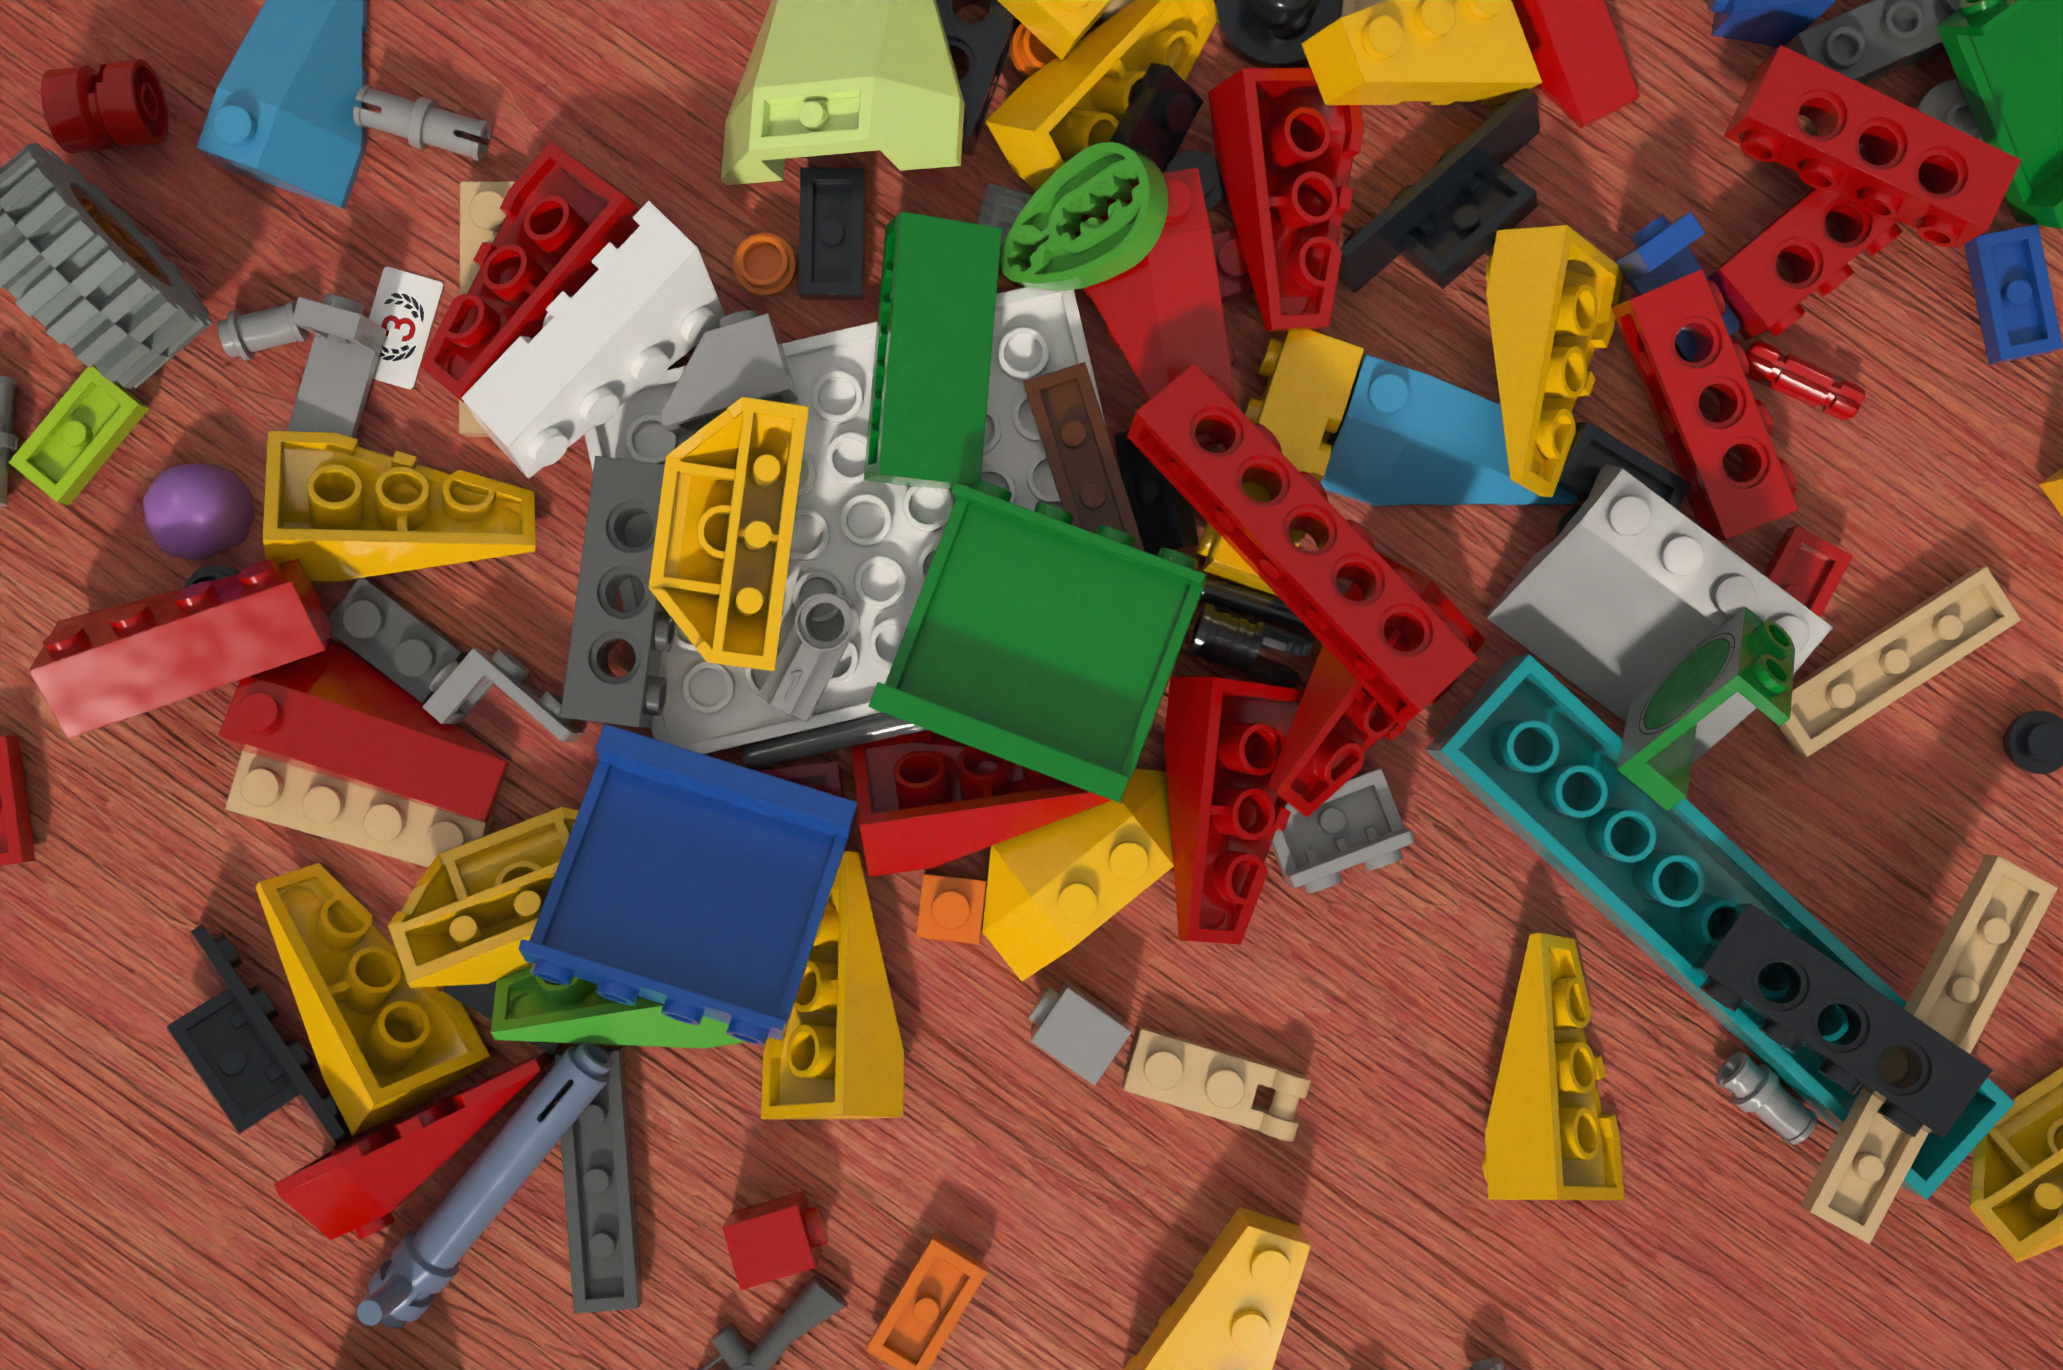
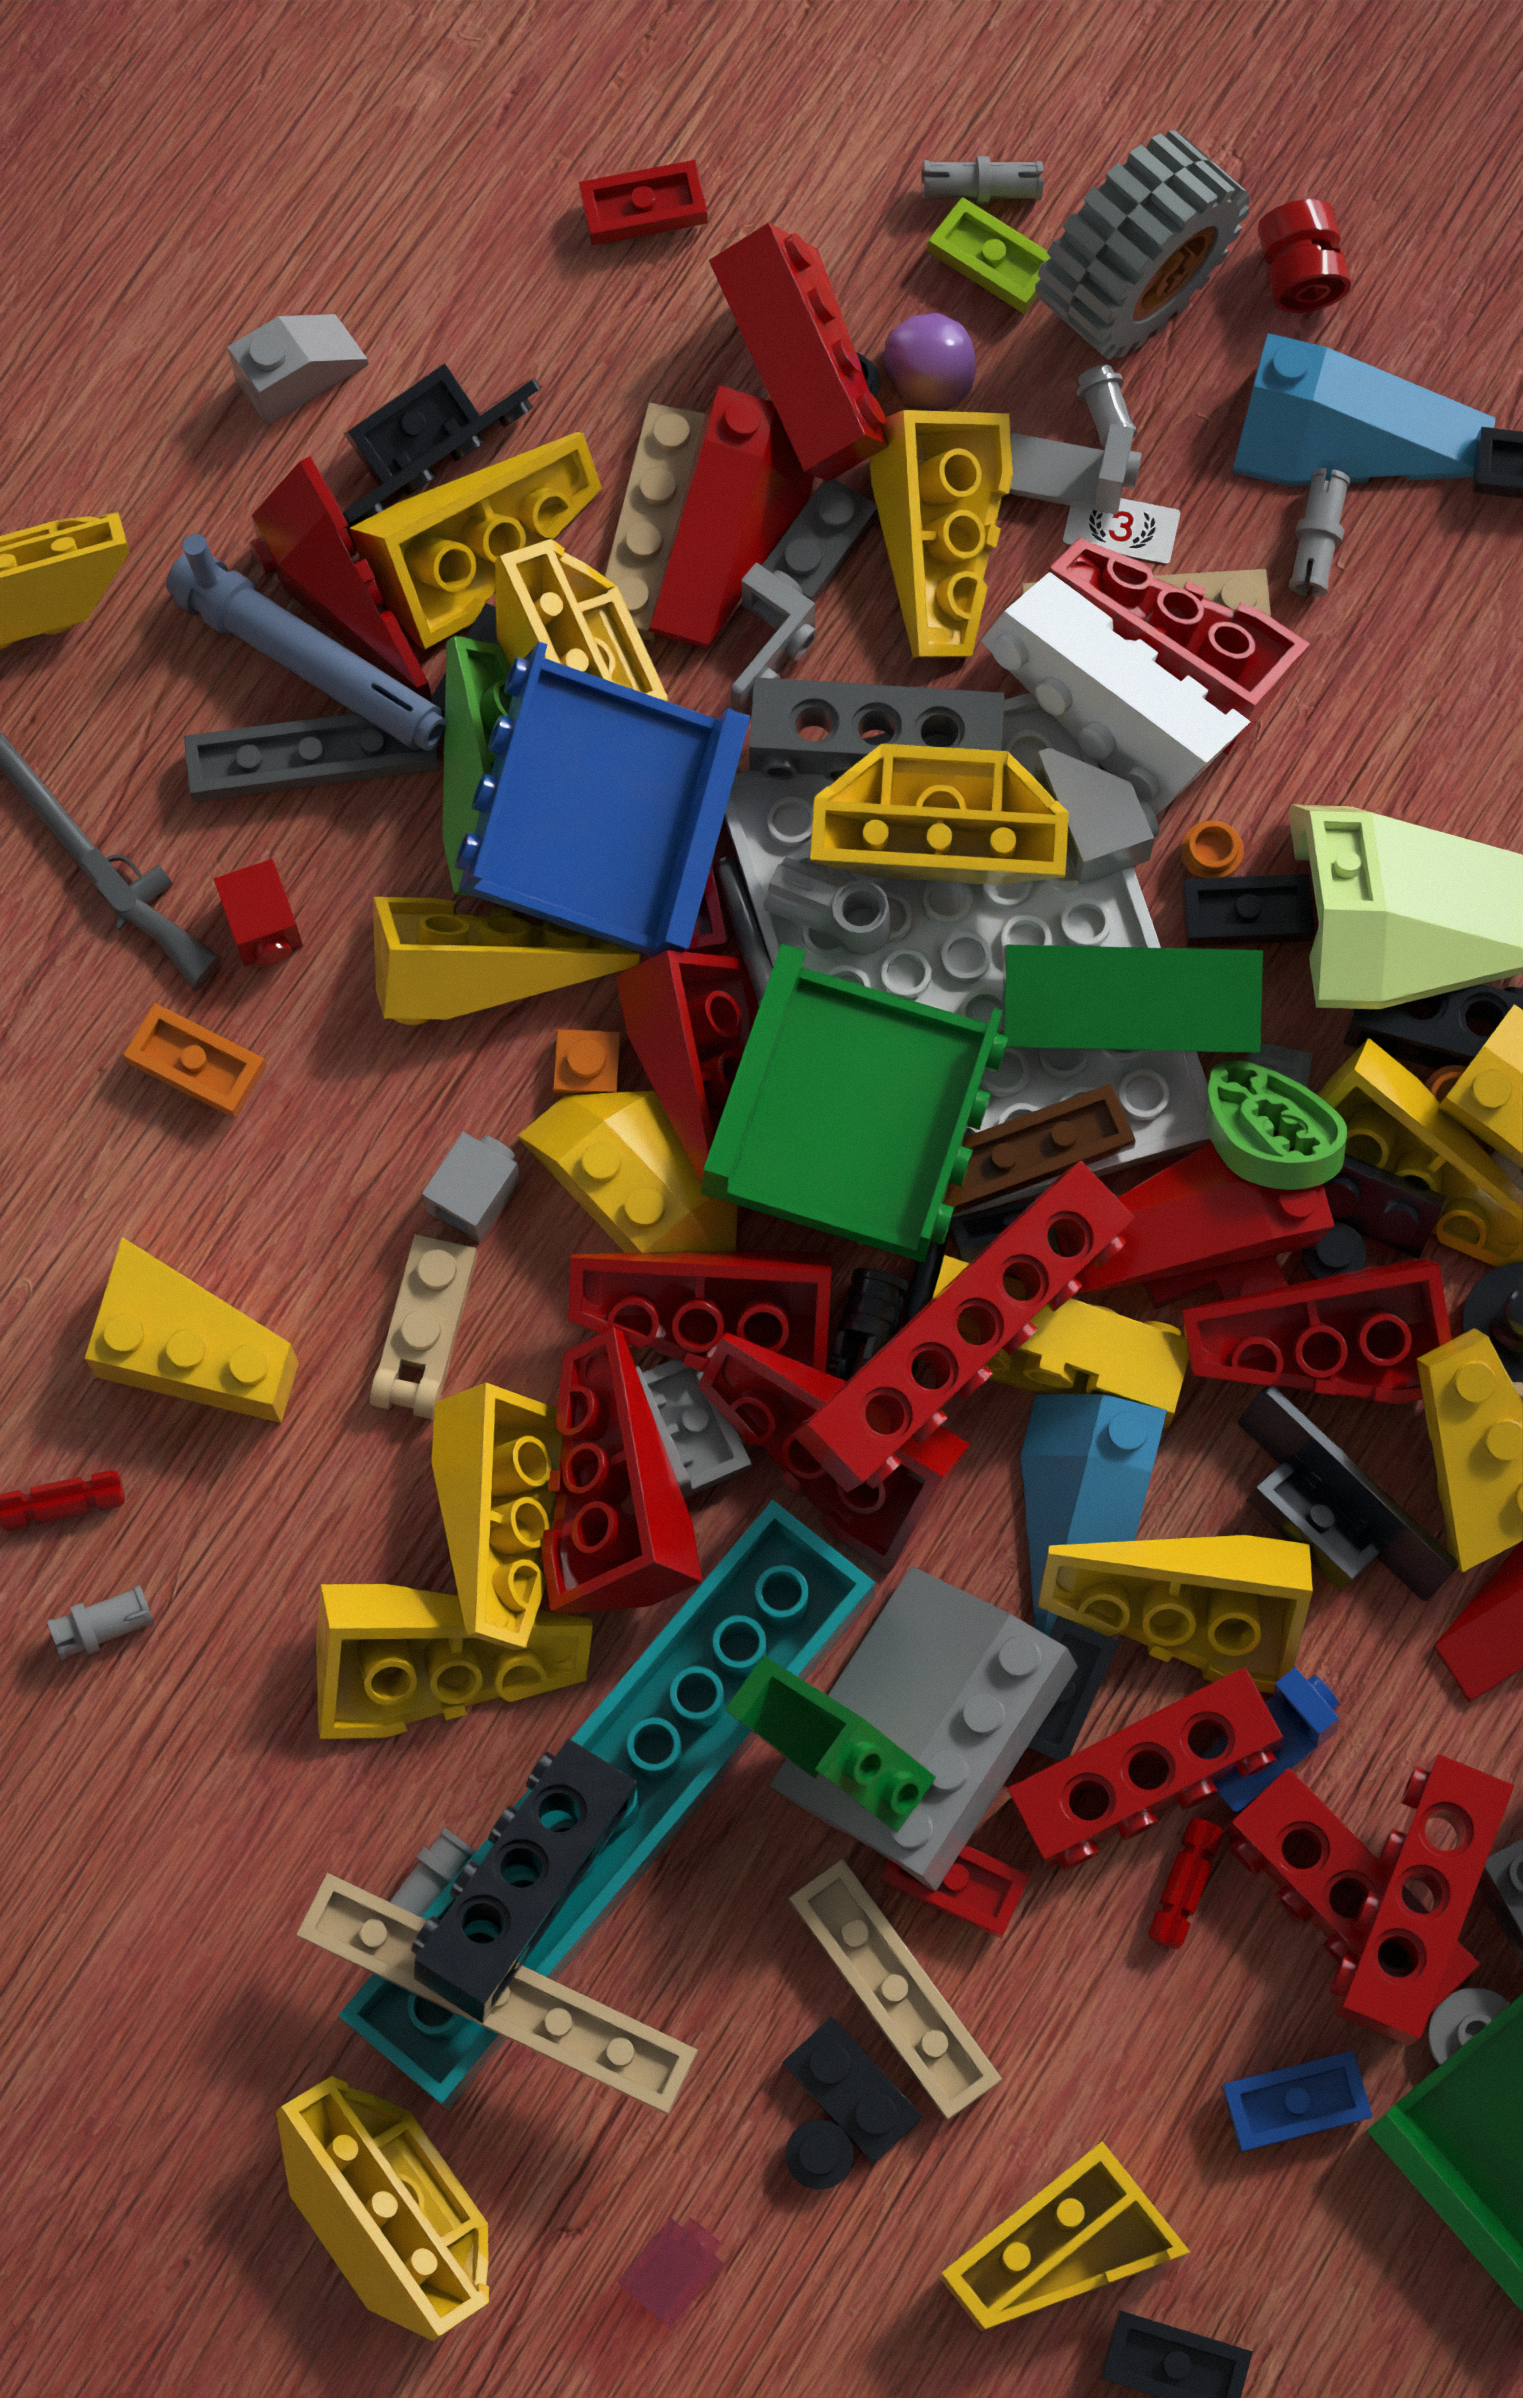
camera: 90 degrees right, 15 degrees down
none -> light grey slope [227,314,369,426]
none -> yellow wedge [432,1382,563,1651]
none -> red wedge [541,1327,703,1615]
none -> black plate [782,2016,923,2166]

